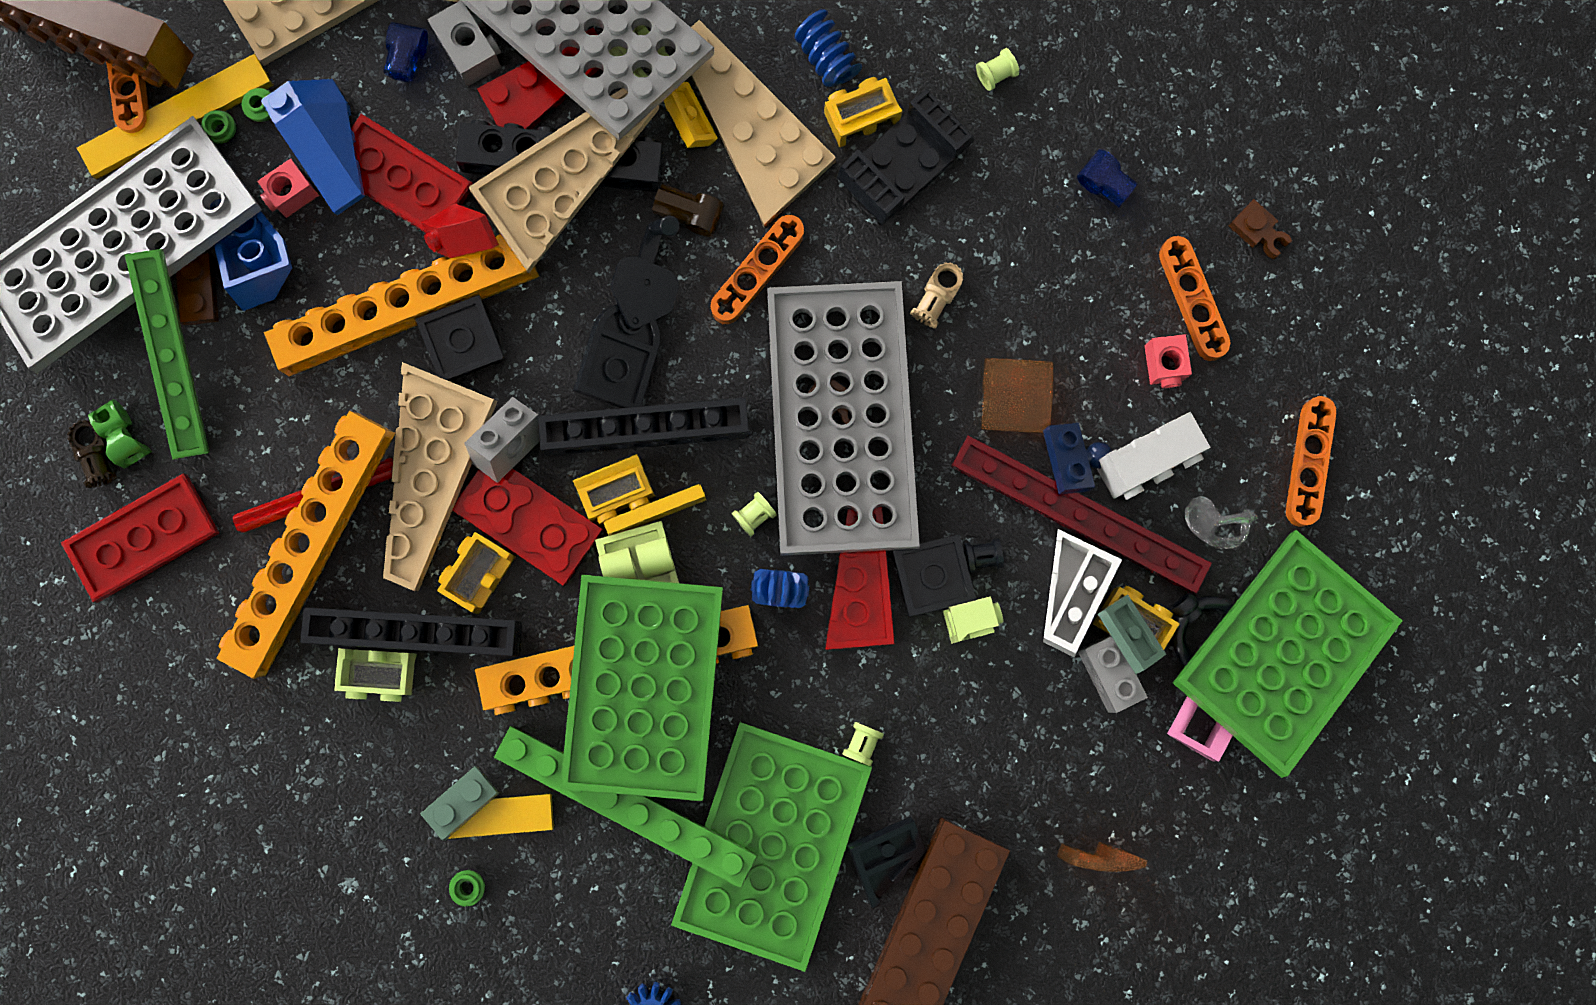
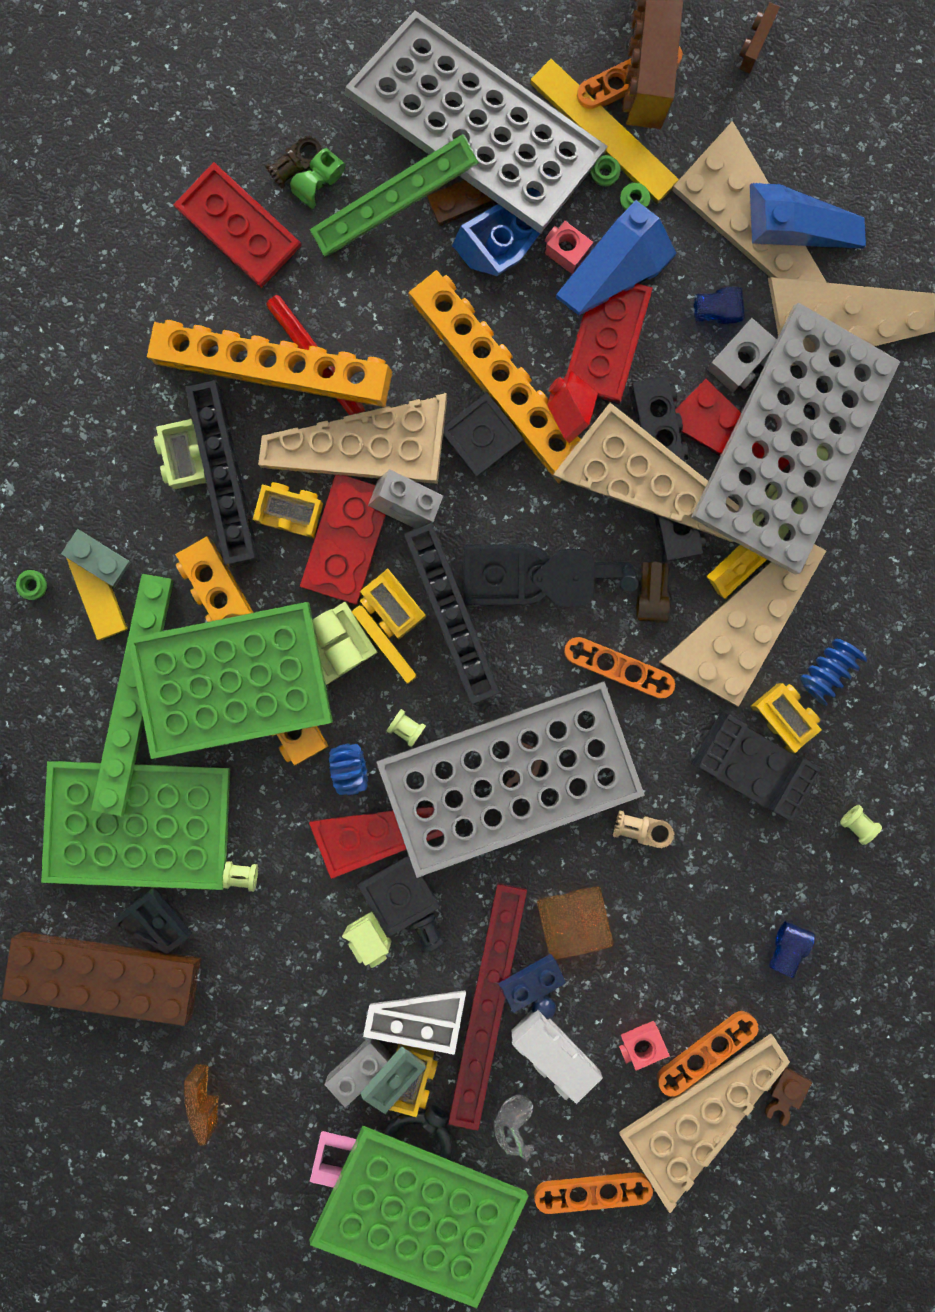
camera: 75 degrees right, 5 degrees up
none -> tan wing [619,1034,790,1213]

